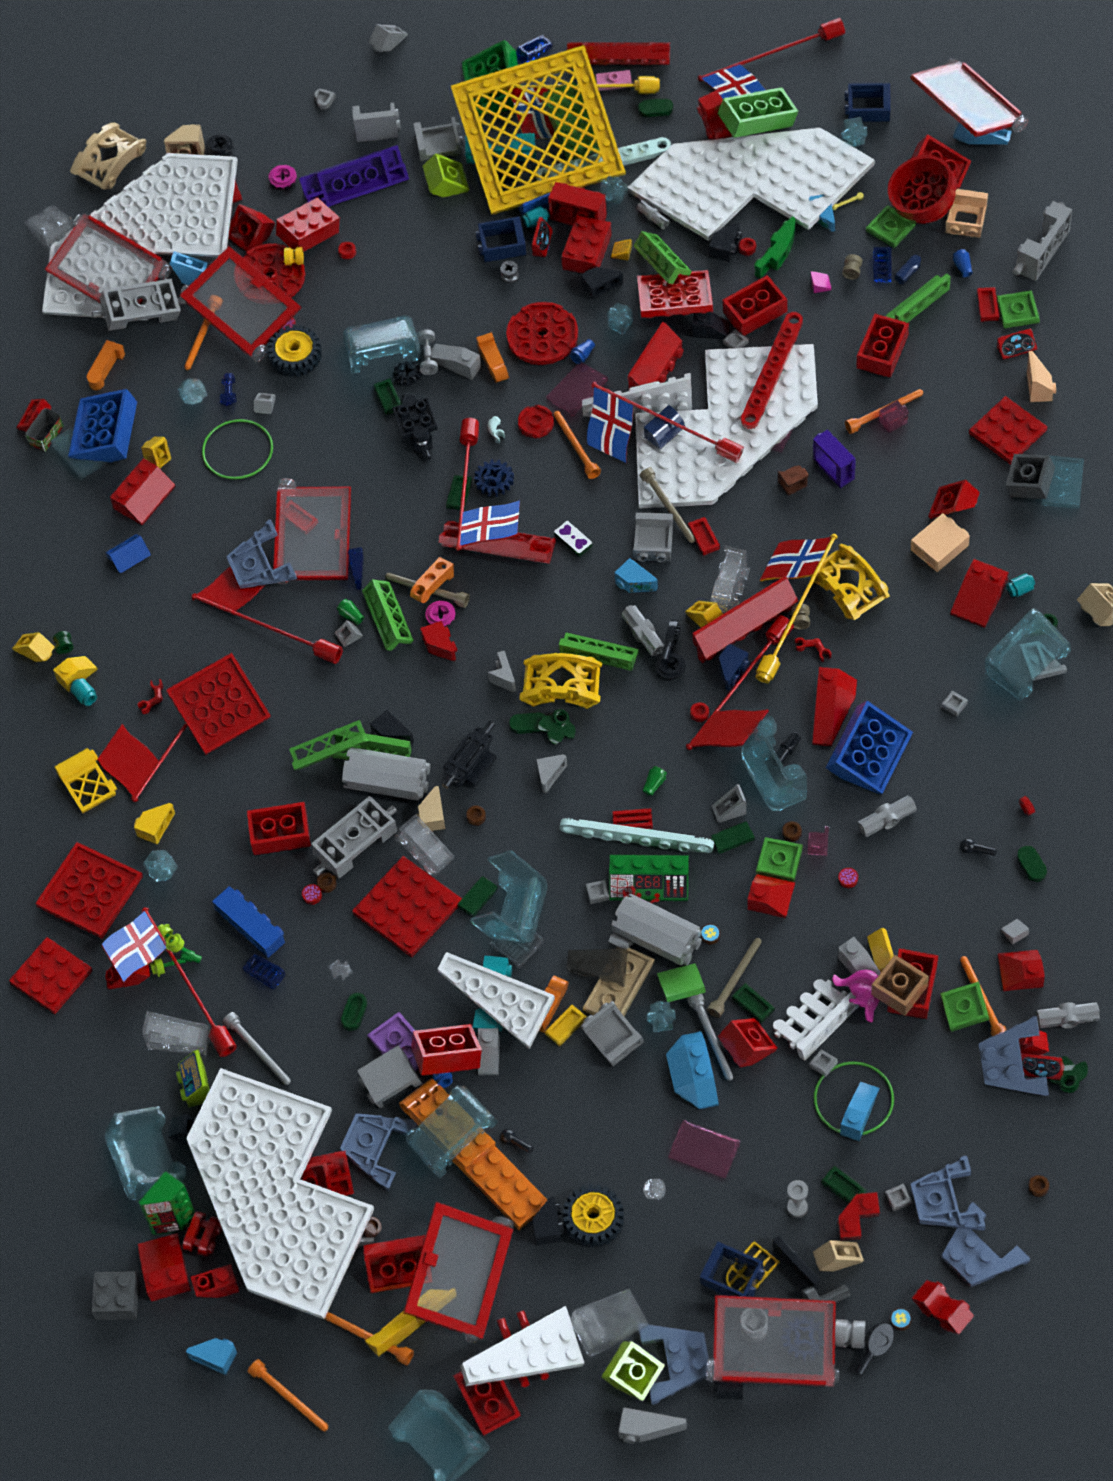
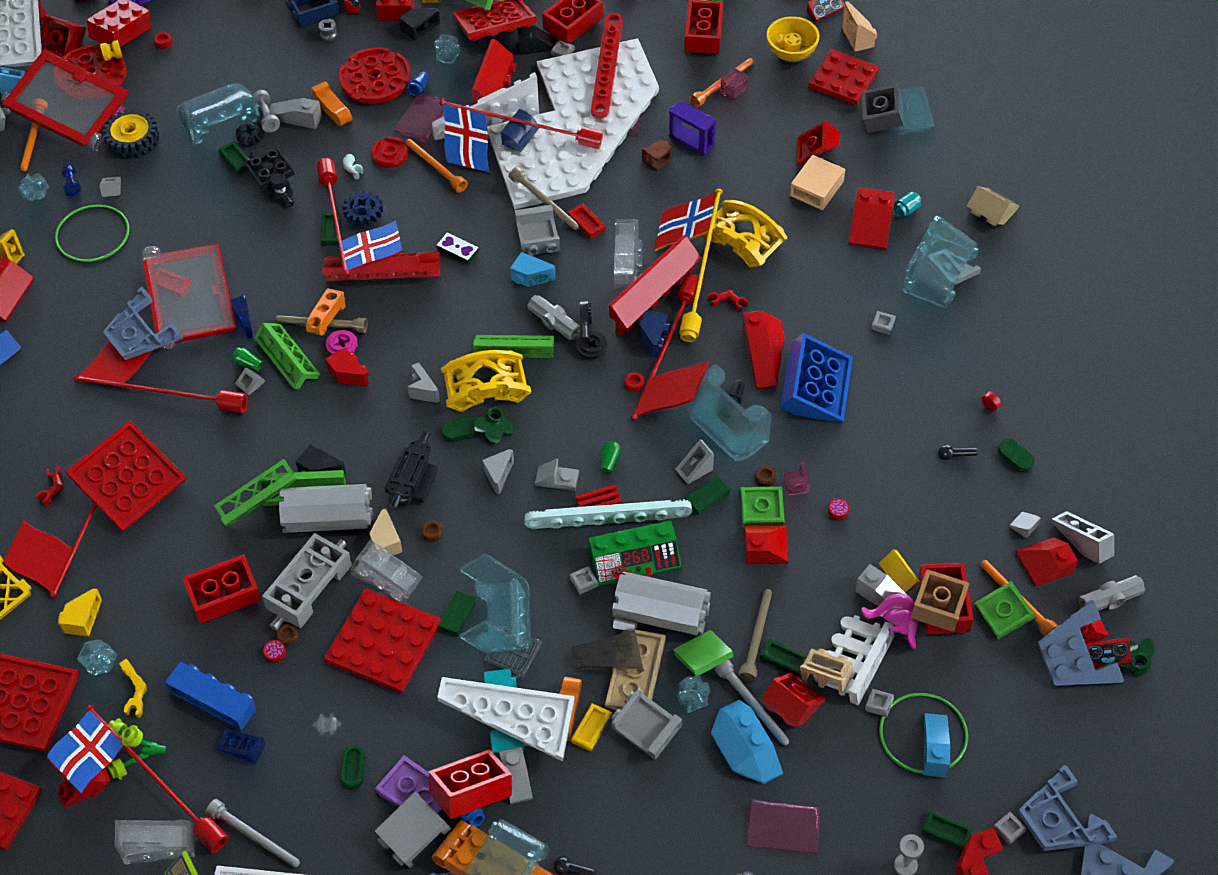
camera: 20 degrees left, 5 degrees down
yellow slope [685,600,723,628] -> none
tile [701,924,720,945] -> none
dark tan wheel [791,604,810,630] -> none
light grey piece [858,795,917,837] -> none
reddish brown tile [1028,1175,1049,1197] -> none
none -> yellow piece [119,659,147,718]
none -> light grey slope [535,459,579,491]
none -> yellow piece [767,17,820,62]
none -> tan window [800,649,853,694]
none -> light grey slope [1052,511,1114,564]

